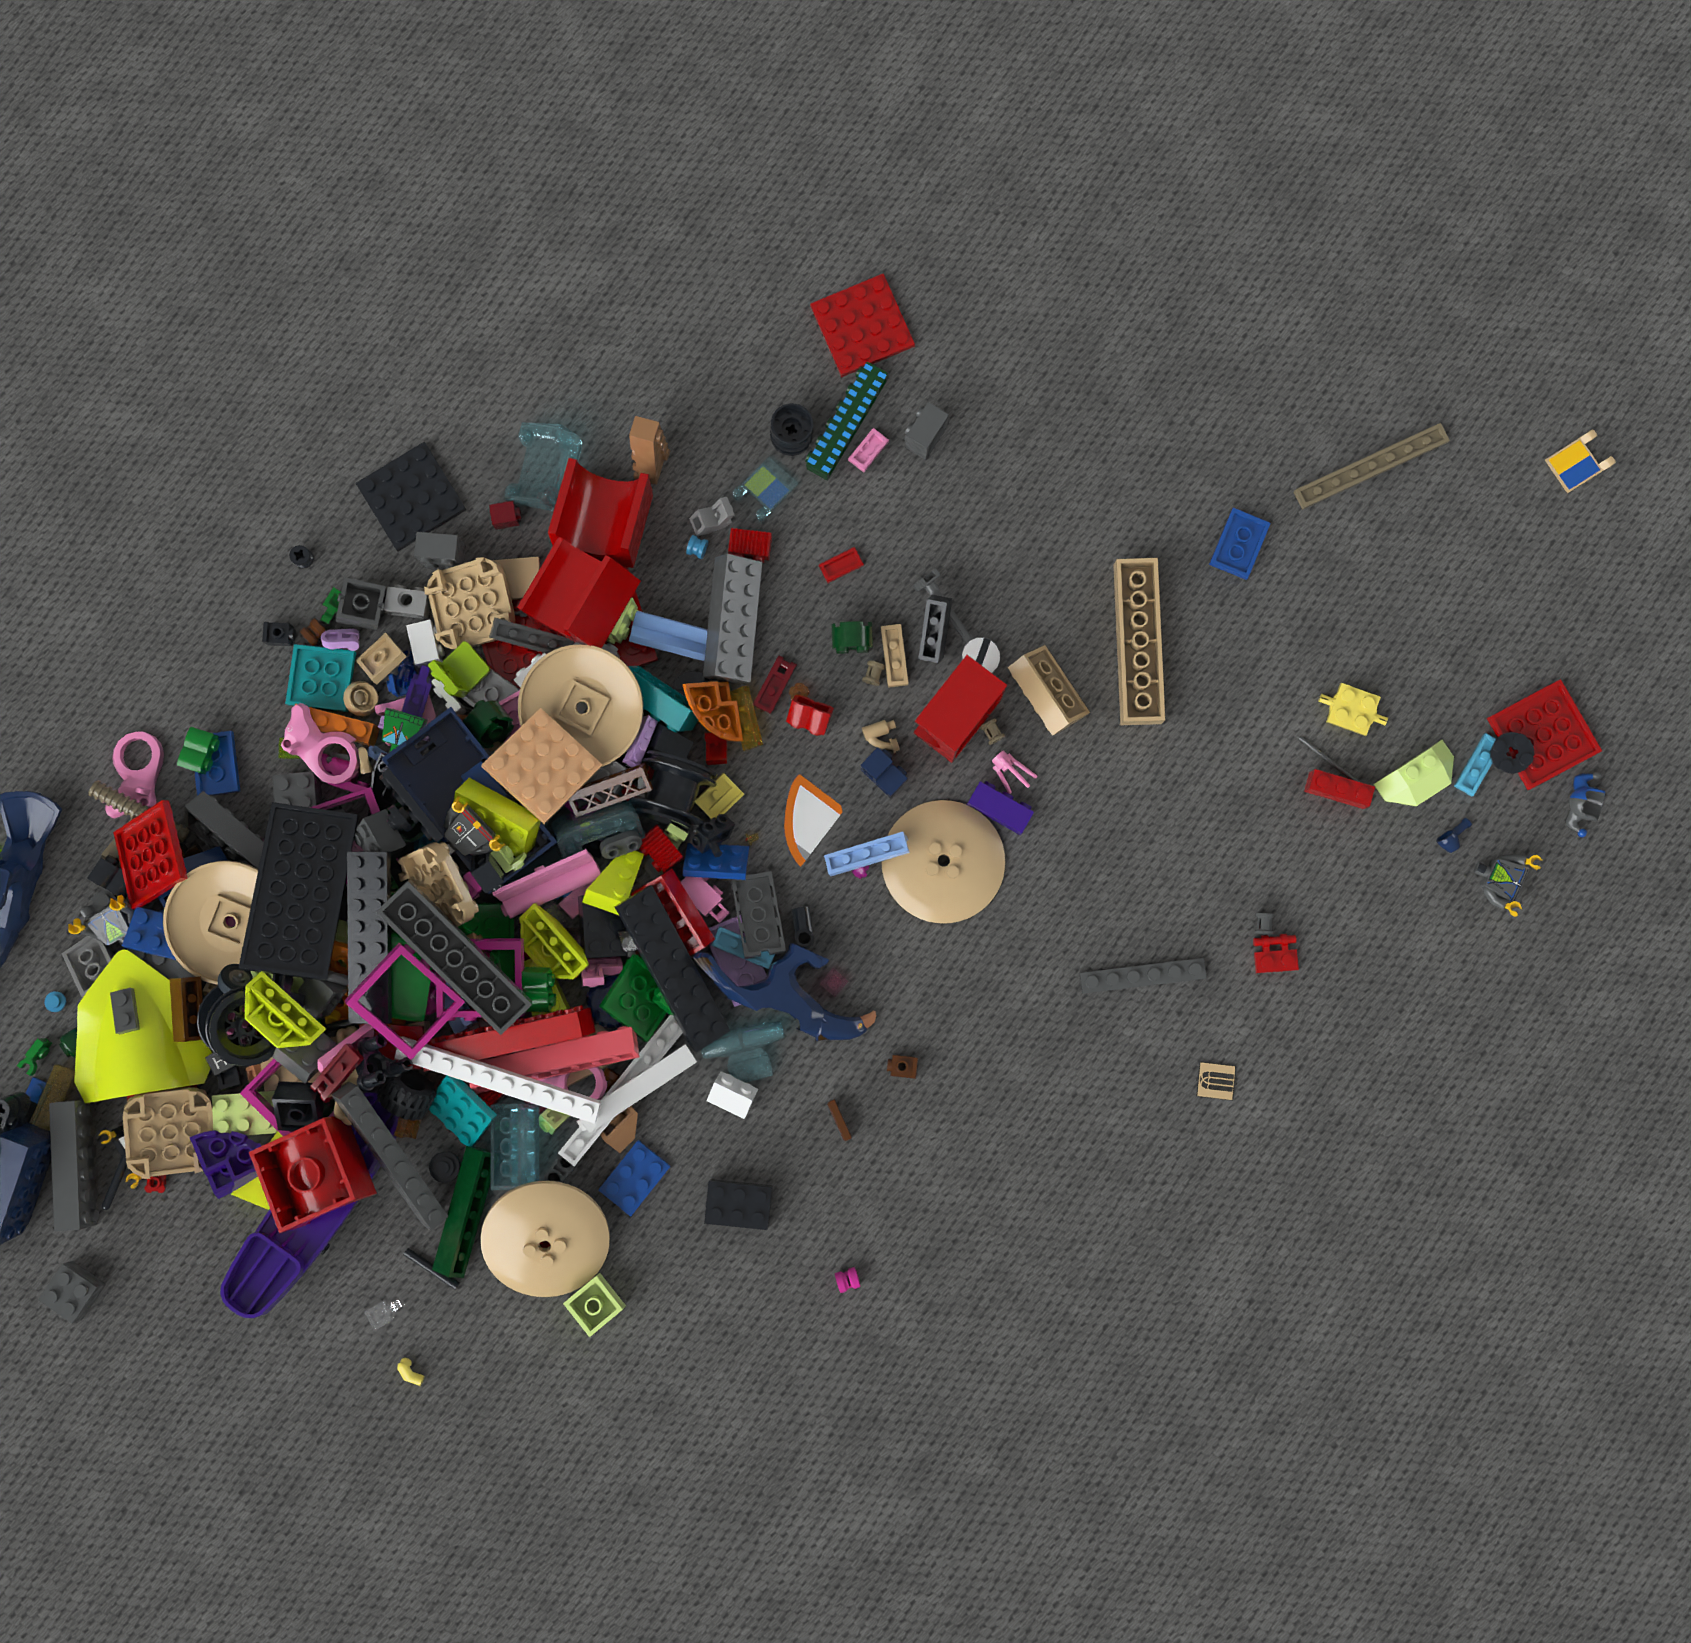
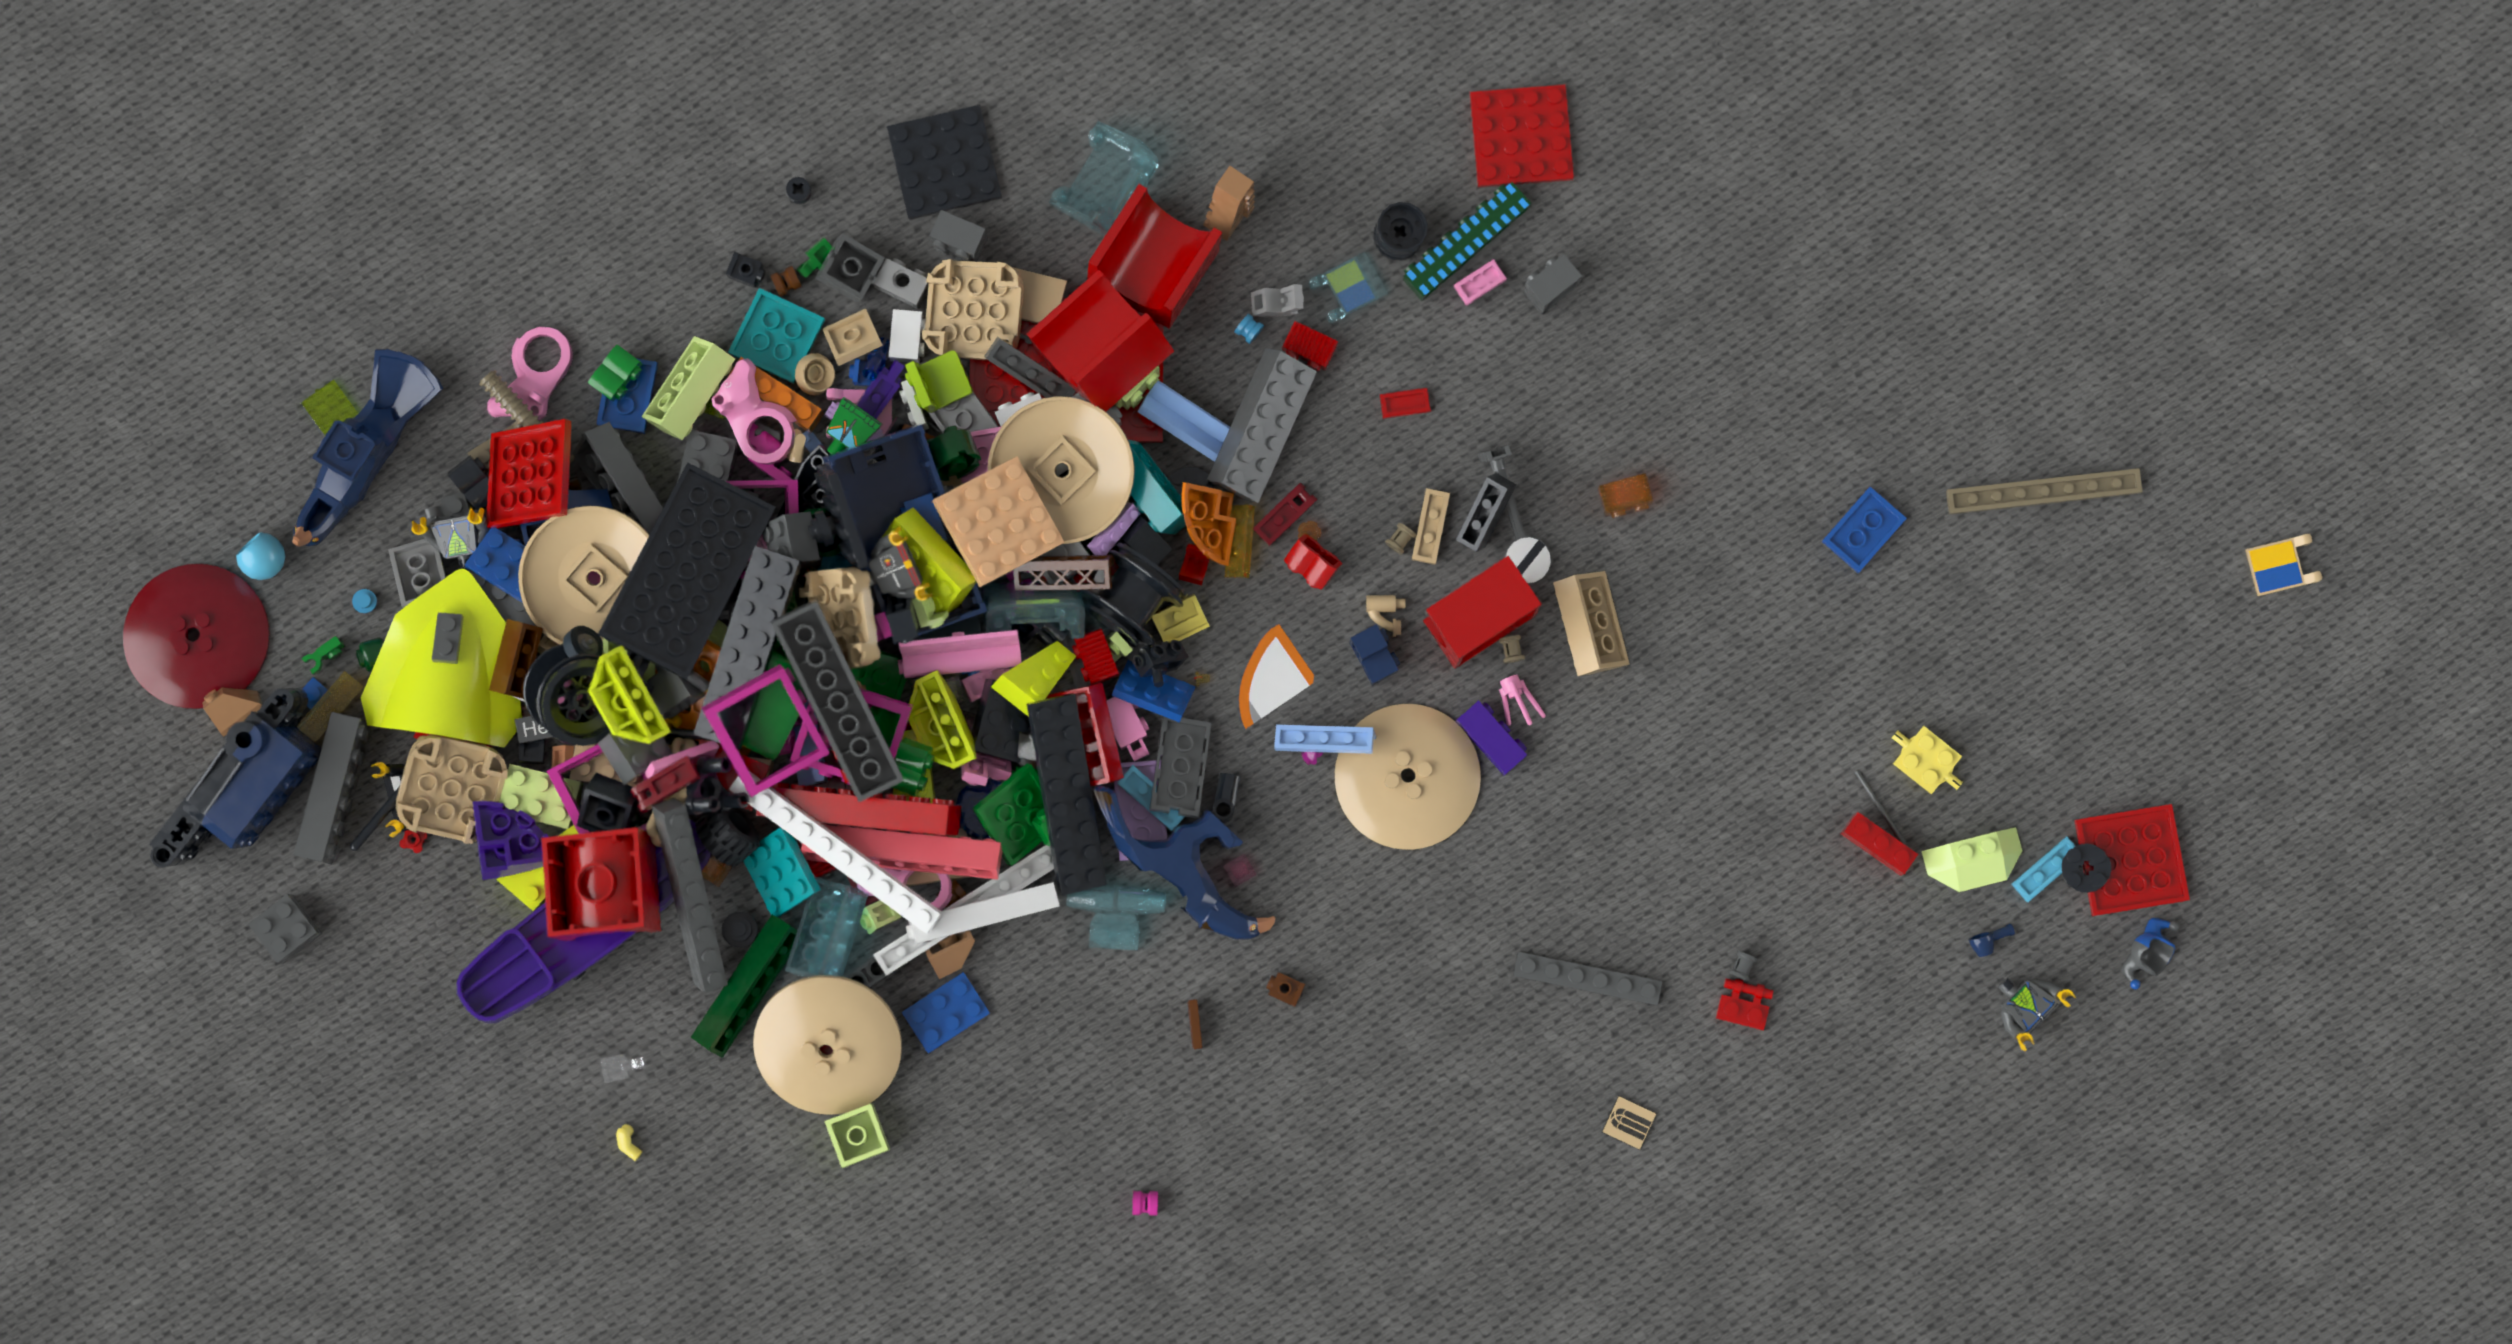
camera: 10 degrees right, 0 degrees up
lavender plate [321,629,359,651] -> none
black bar [403,1248,460,1290] -> none
dark red brick [489,501,522,530] -> none
dark grey plate [600,830,642,859] -> none
black brick [704,1179,773,1230] -> none
white brick [707,1071,758,1119] -> none
dark green brick [831,621,873,654] -> none
tan brick [1113,558,1165,725] -> none
none -> yellowish green brick [642,336,735,440]
none -> clear orange brick [1597,473,1654,518]

